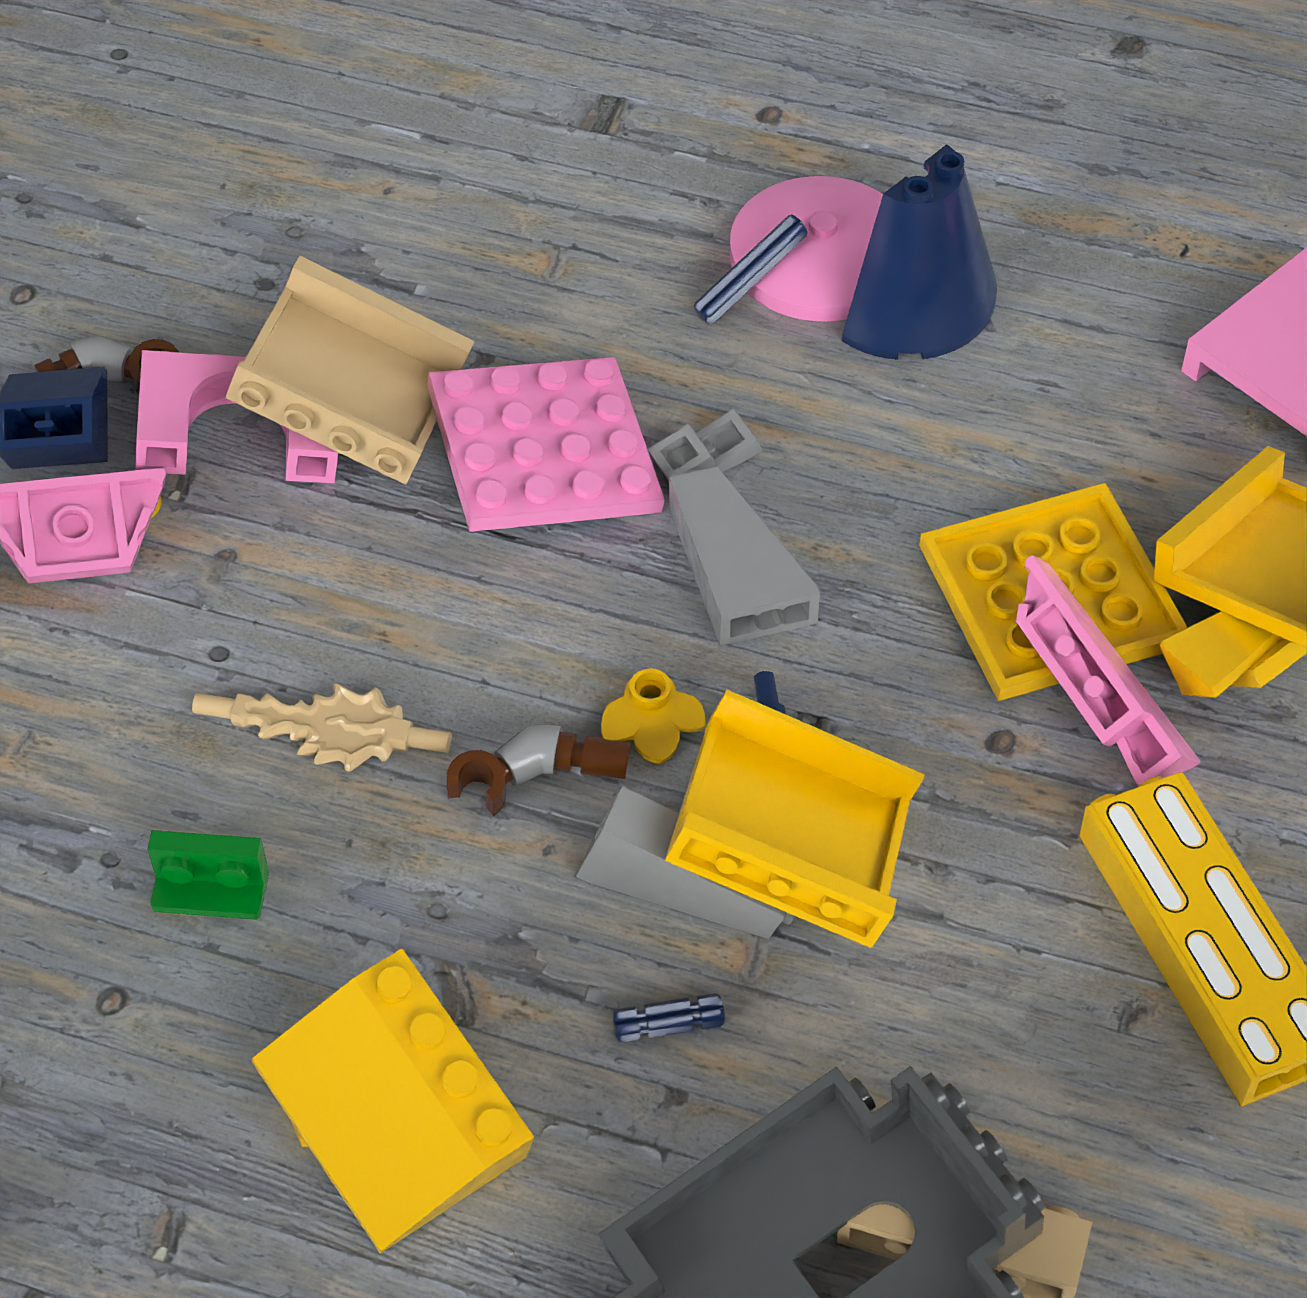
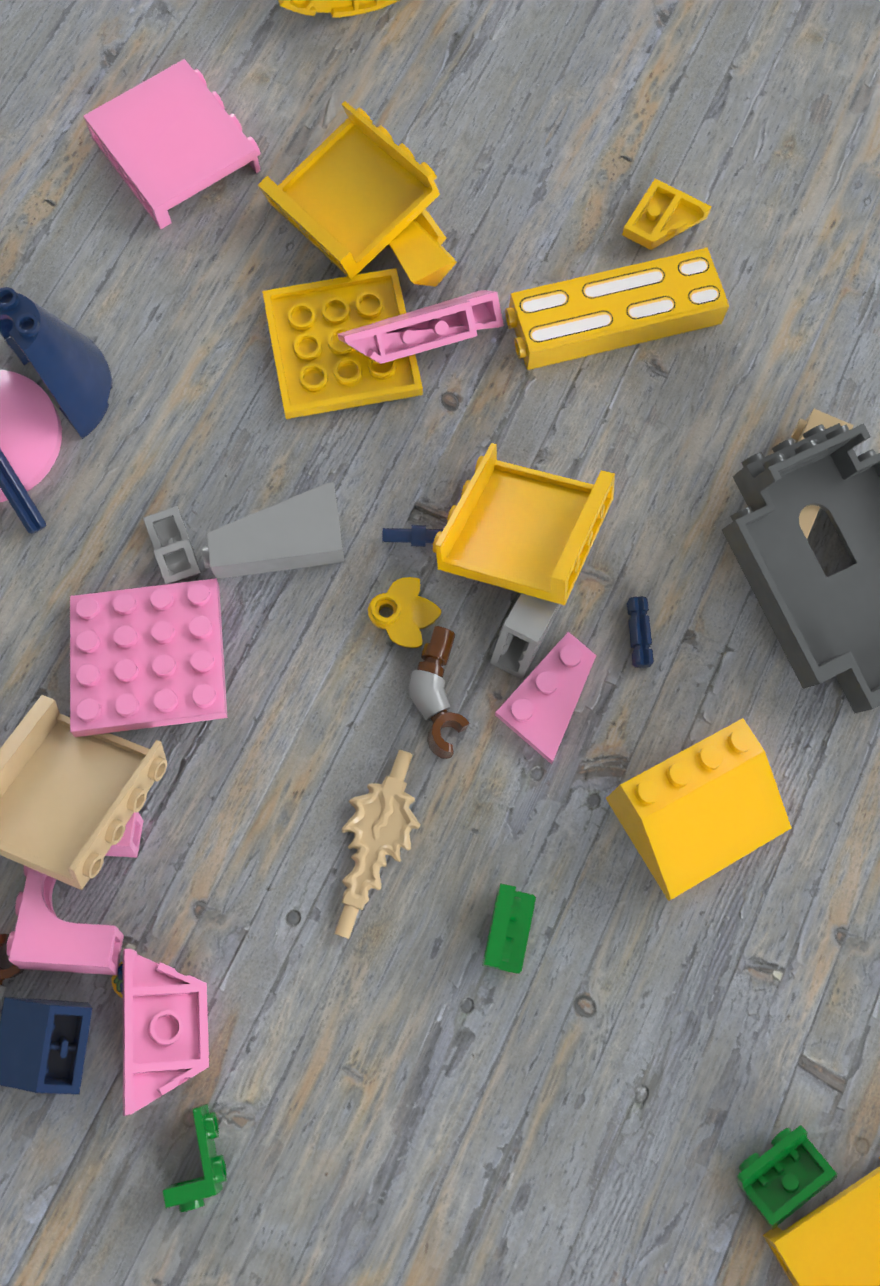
camera: 85 degrees left, 20 degrees up
none -> bright pink wing [495,632,596,764]

